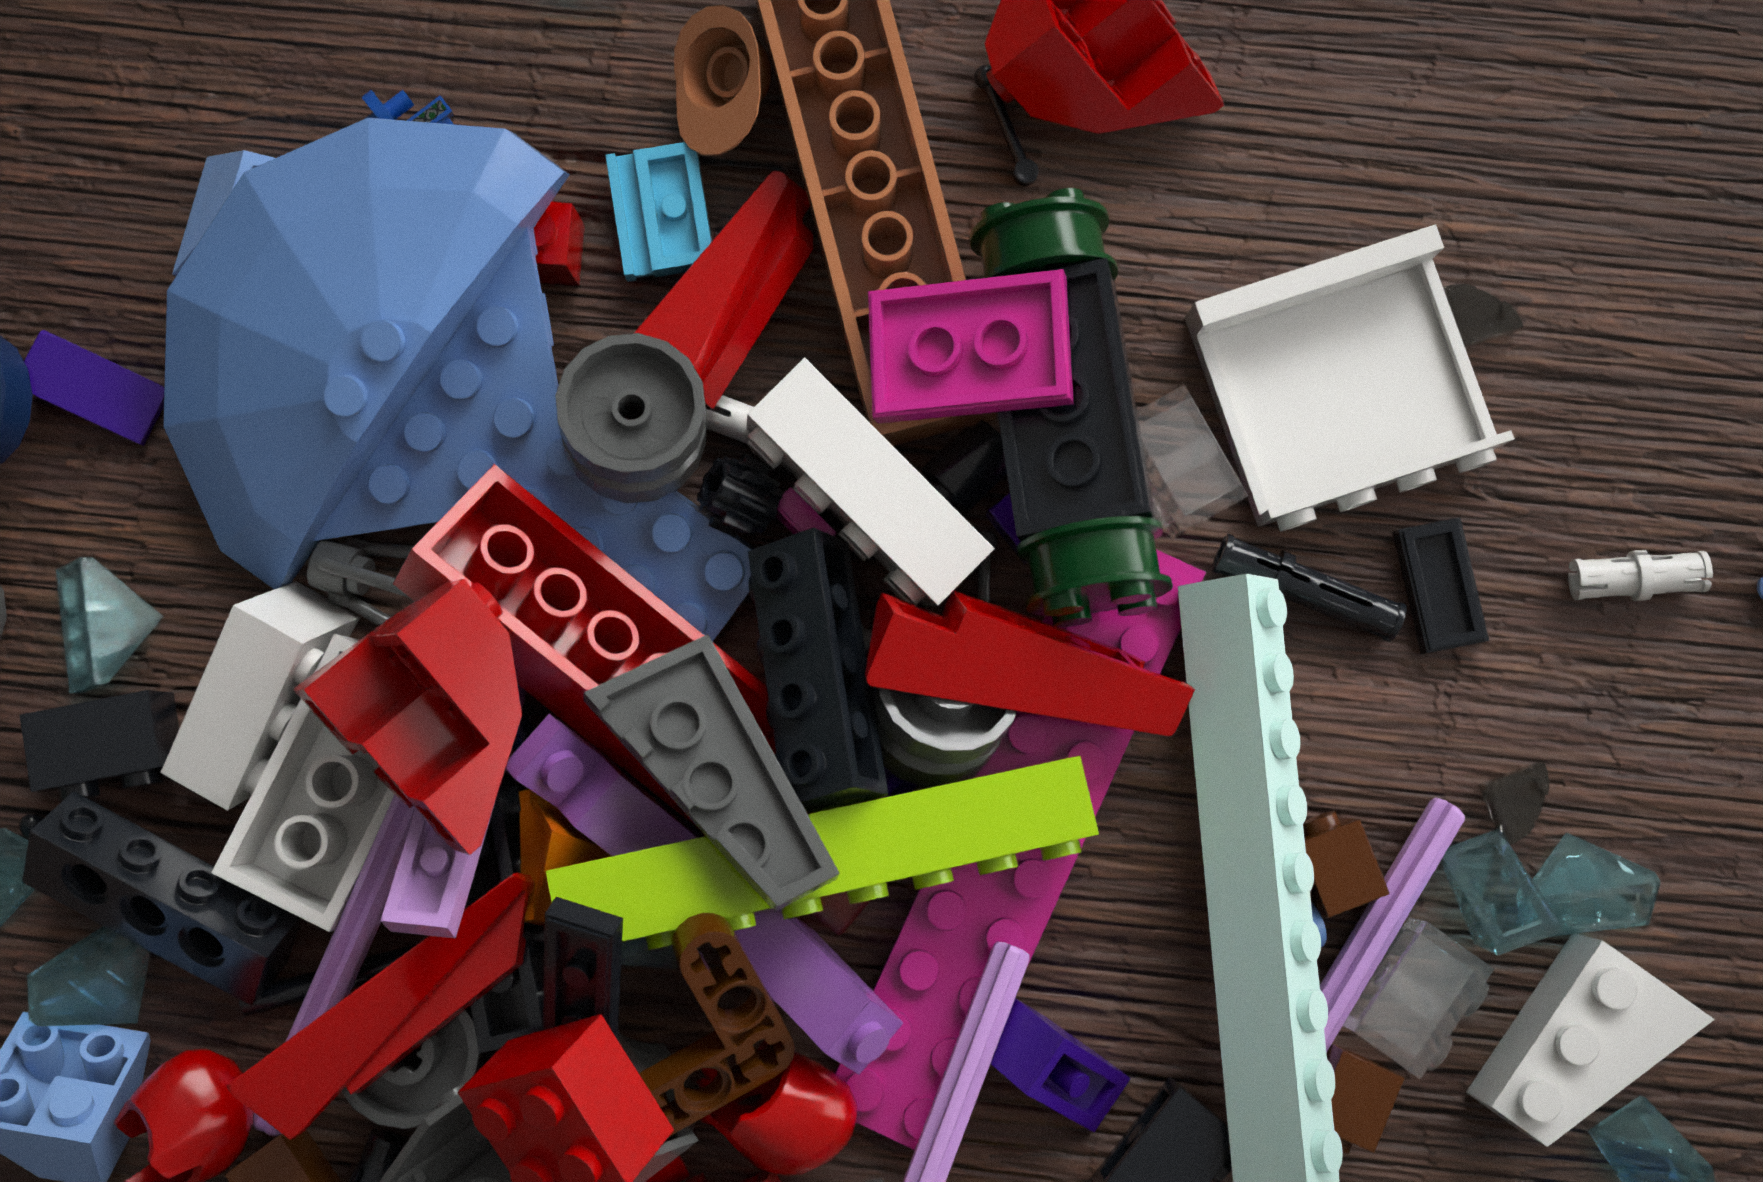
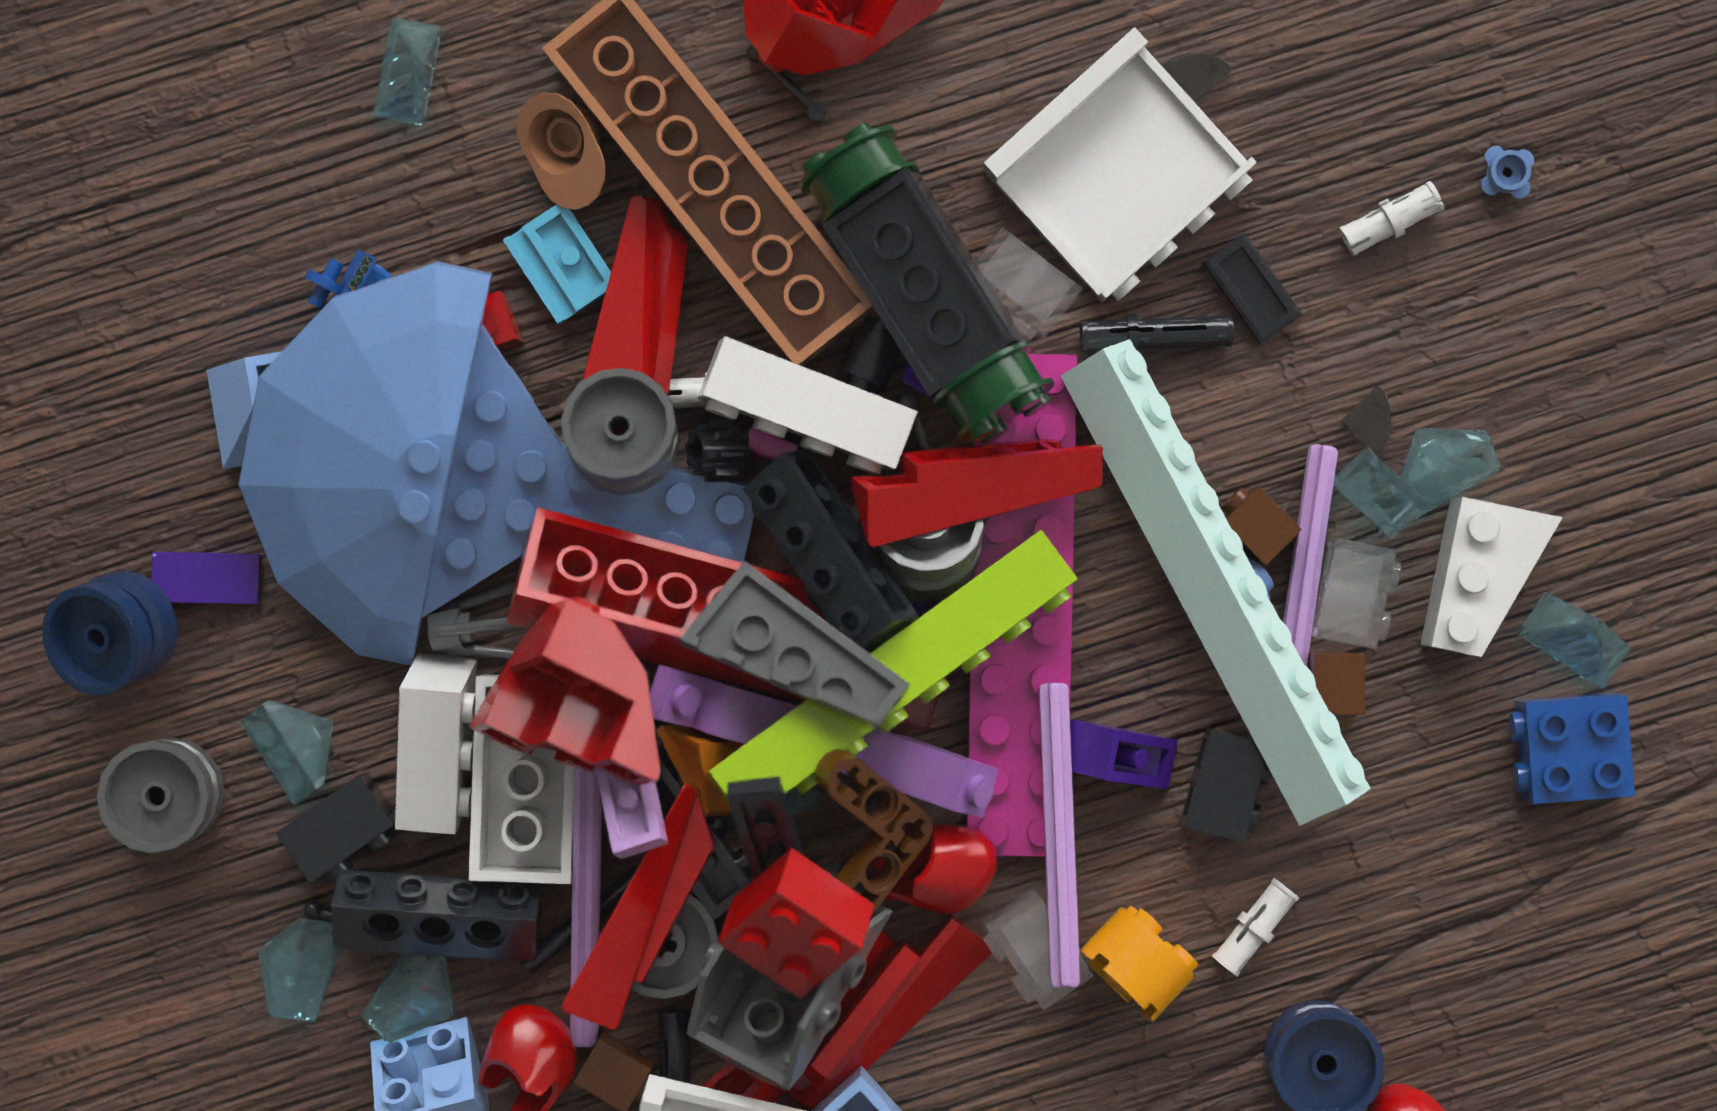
camera: 25 degrees left, 5 degrees up
dark pink tile [868,269,1074,424] -> none

